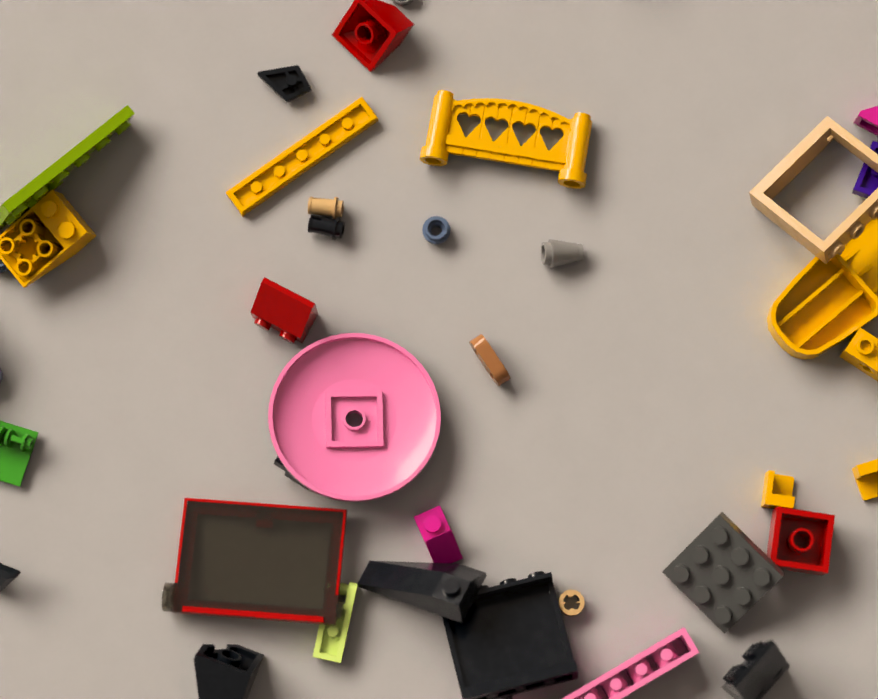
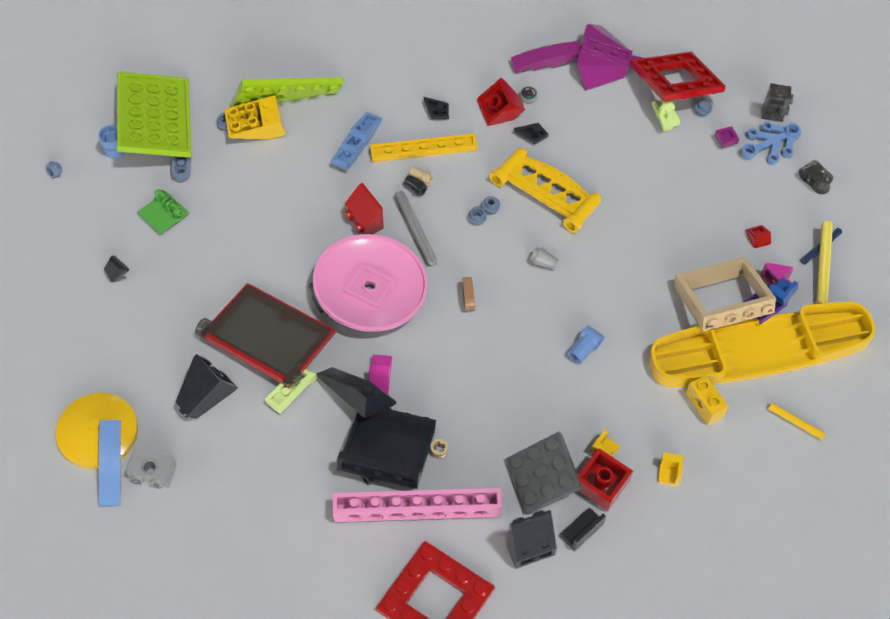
camera: 25 degrees right, 20 degrees down
none -> medium blue slope [331,112,382,170]
none -> light grey axle [395,191,437,266]
none -> sand blue plate [482,196,500,214]
none -> black piece [513,123,549,144]
none -> black panel [560,507,606,551]
none -> medium blue piece [567,325,605,364]
none -> red slope [746,225,771,248]

